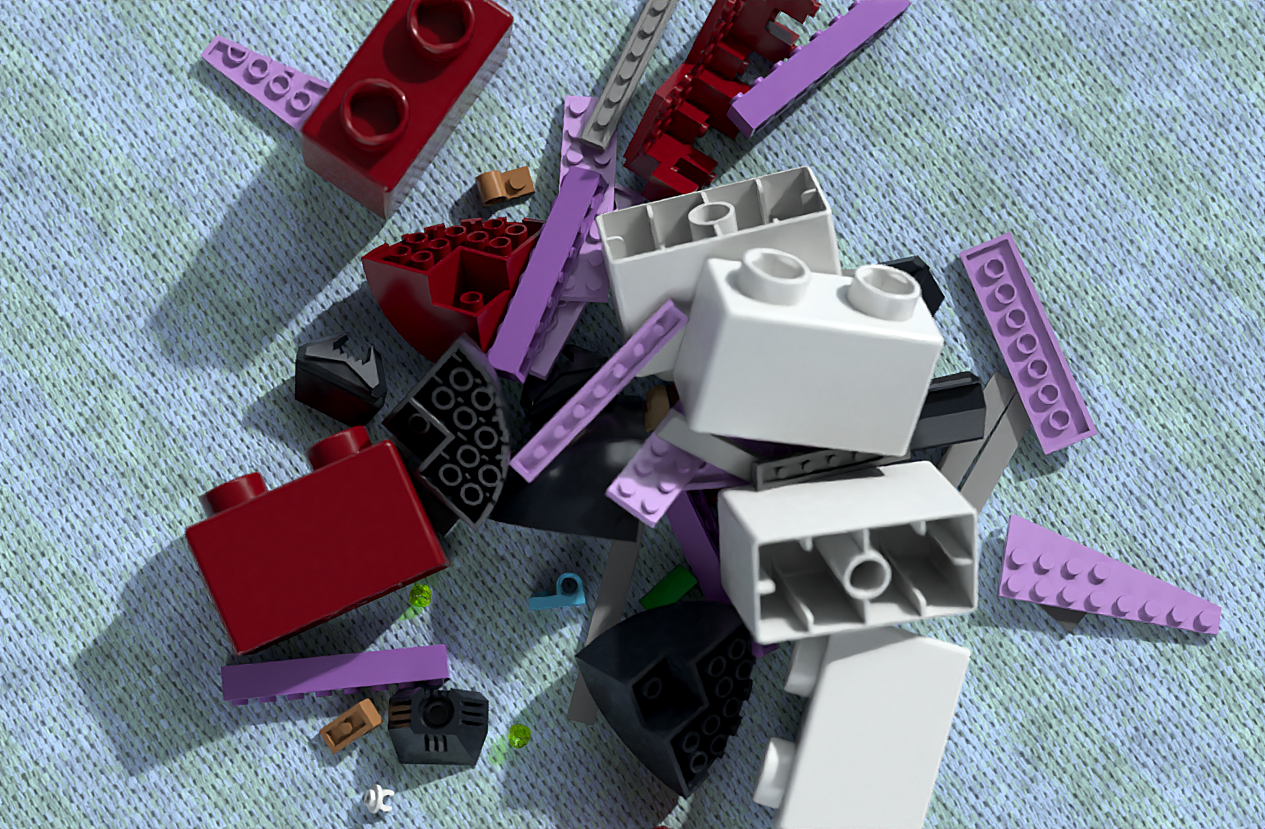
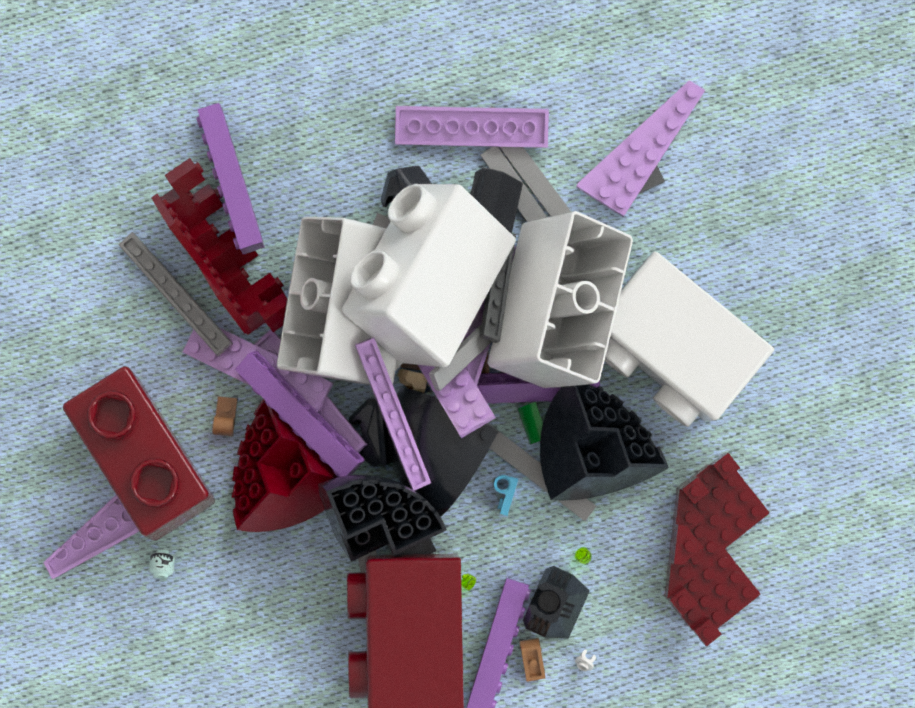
camera: 70 degrees left, 5 degrees up
black helmet [295,333,387,428] -> none
none -> light aqua head [149,549,175,579]

